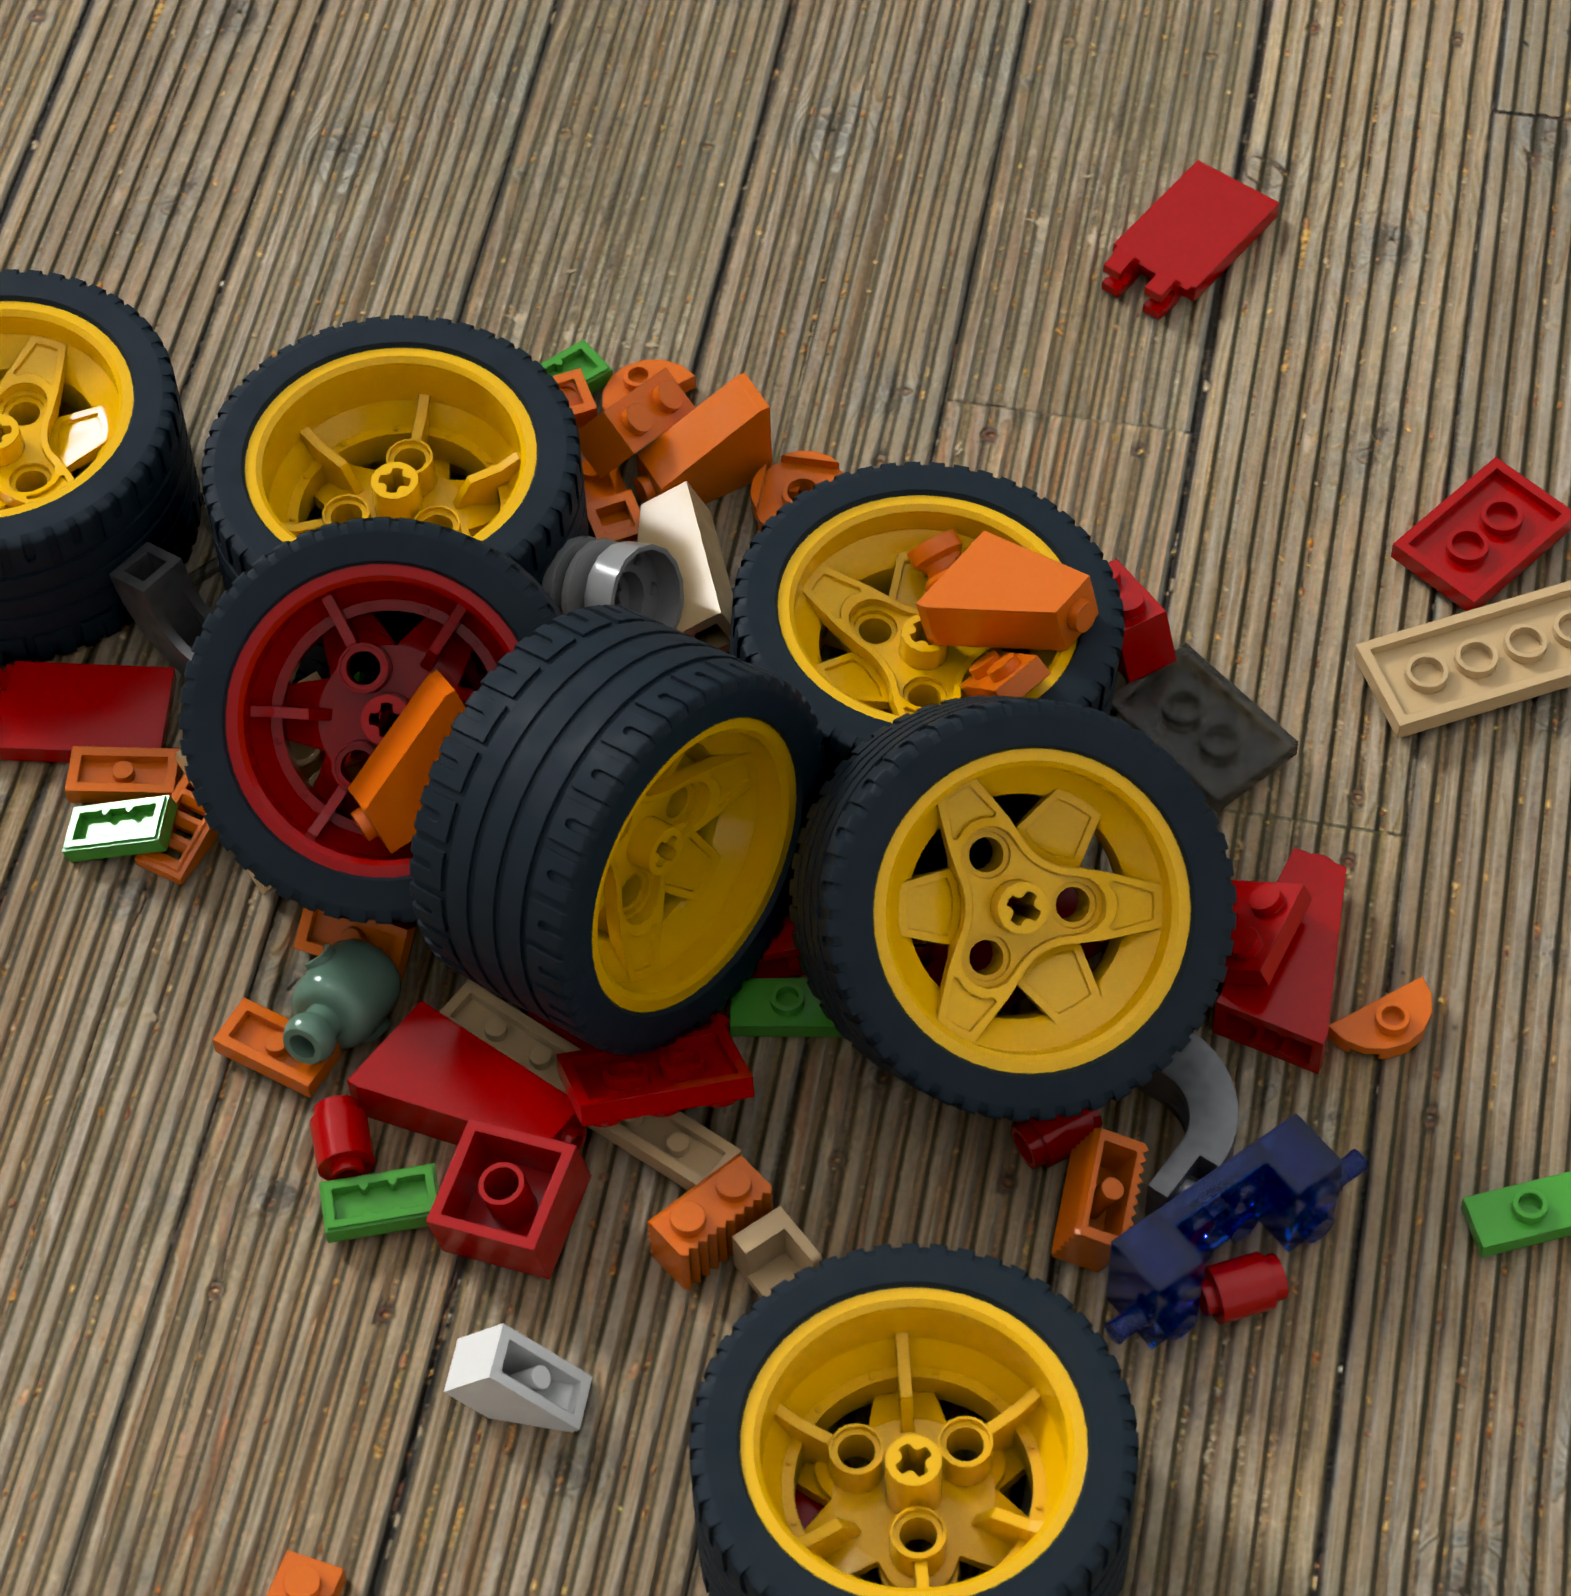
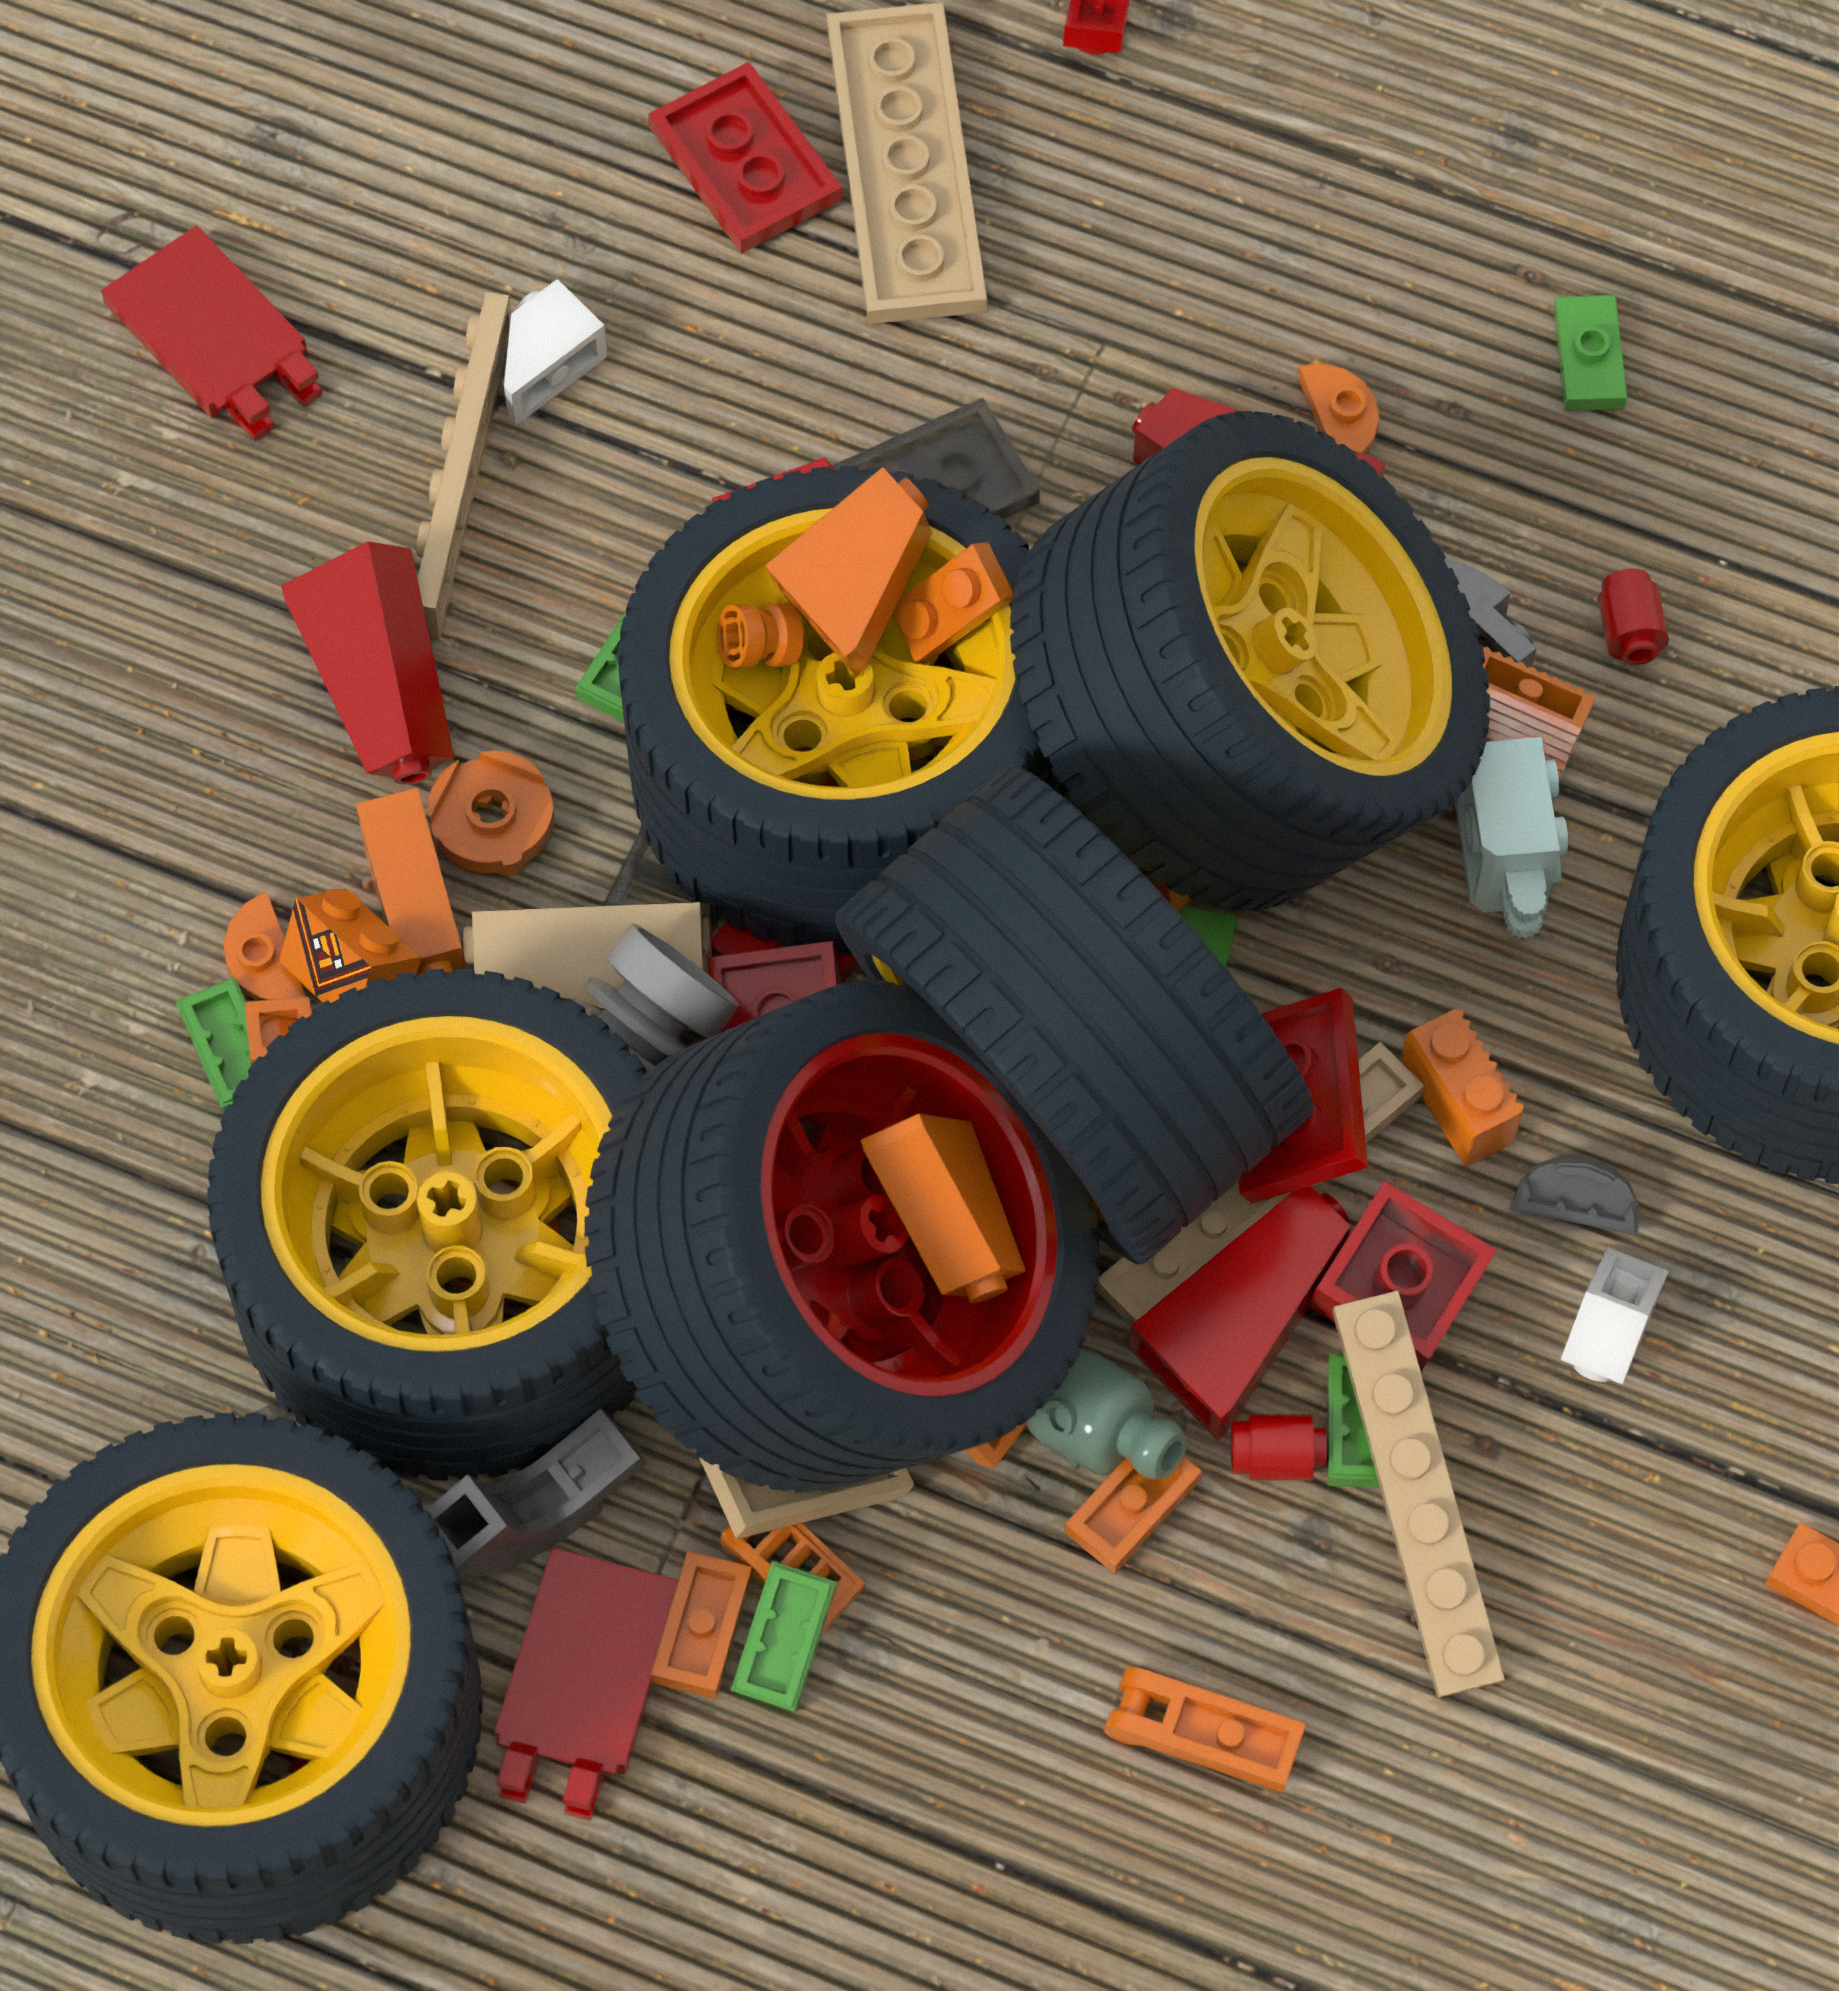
camera: 80 degrees left, 10 degrees up
tan panel [732,1206,822,1297] -> none
clear blue brick [1105,1113,1368,1349] -> none
none -> red slope [281,541,455,785]
none -> tan plate [416,292,511,638]
none -> white slope [504,279,607,426]
none -> orange plate [1103,1667,1306,1793]
none -> tan plate [1332,1291,1505,1699]
none -> light aqua hinge [1454,737,1568,939]
none -> dark grey plate [1510,1155,1639,1236]

